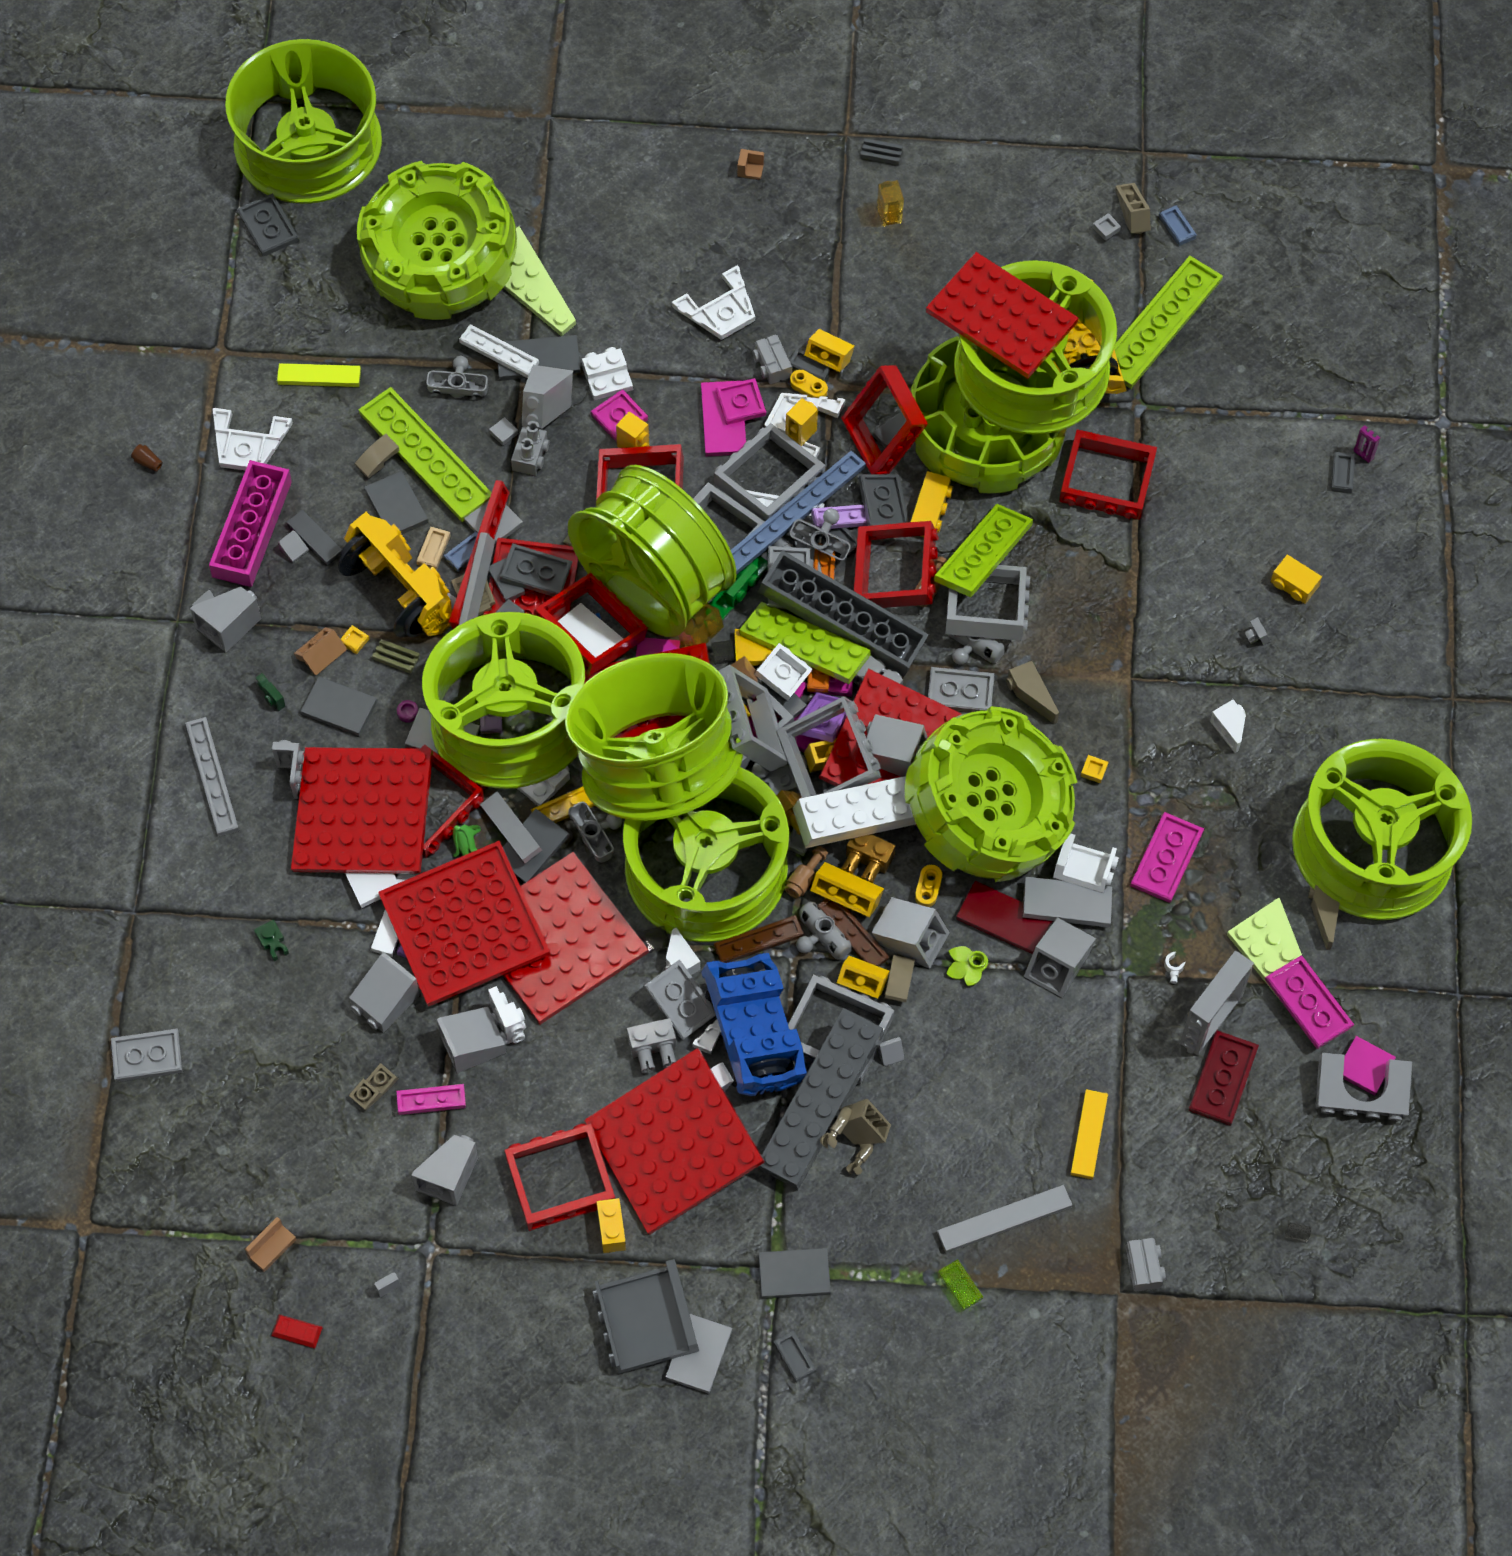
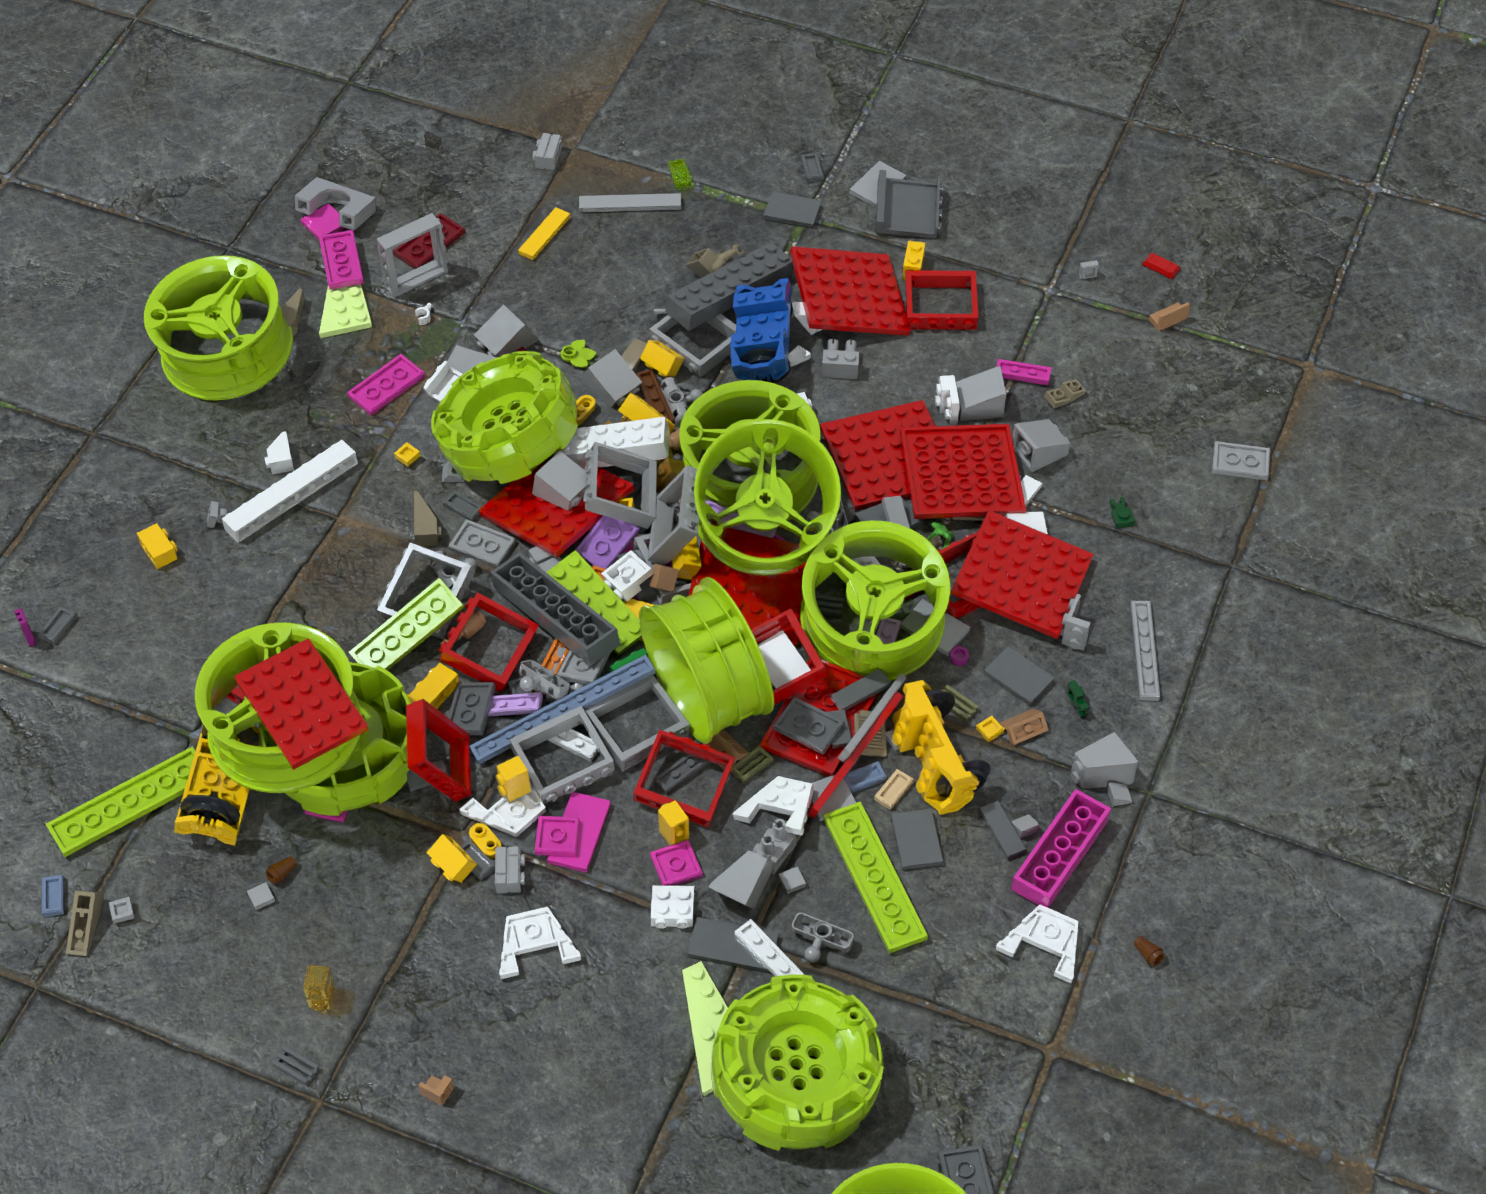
camera: 160 degrees left, 10 degrees down
neon yellow tile [277,363,361,387] -> none
dark tan slope [355,434,400,479] -> none
light grey slope [412,1135,478,1206] -> none
light grey tile [643,960,716,1040] -> none
none -> white brick [222,440,358,543]
none -> white wing [733,776,814,835]

